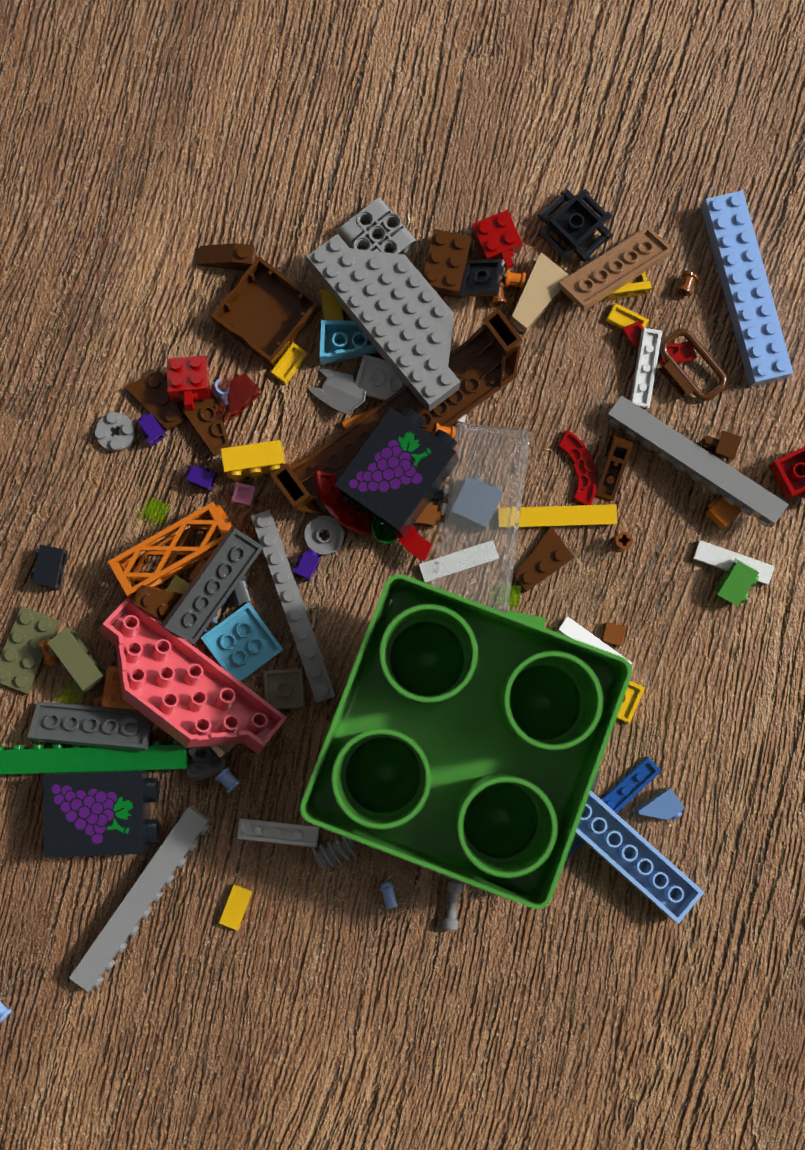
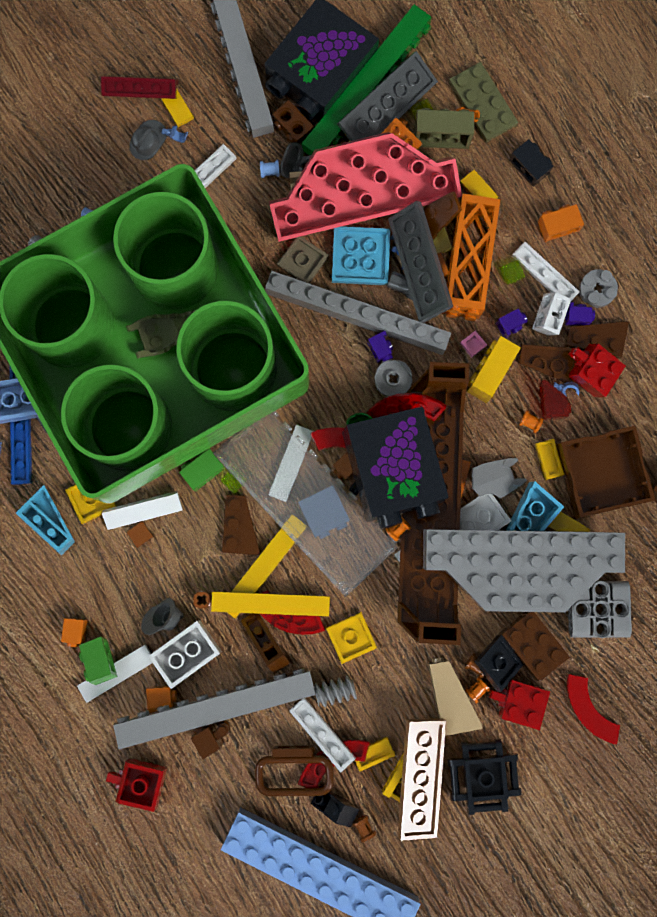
camera: 125 degrees right, 0 degrees up
none -> medium azure wedge [16,485,75,556]
none -> orange brick [61,618,88,647]
none -> dark red fence [101,76,179,99]
none -> olive animal [126,310,196,359]
none -> dark grey piece [129,120,167,160]
none -> dark grey piece [141,598,184,635]
none -> white brick [148,620,222,689]
none -> medium blue piece [162,126,188,143]
none -> yellow tile [211,592,330,616]
none -> reddish brown brick [272,100,314,145]
none -> black slope [310,786,359,827]
none -> light grey piece [314,675,357,707]
none -> yellow tile [326,612,377,664]
none -> yellow tile [460,170,498,199]
none -> white tile [511,242,580,301]
none -> orange bush [519,410,544,434]
none -> white brick [532,292,571,336]
none -> orange brick [538,204,584,242]
none -> red tile [567,674,620,745]

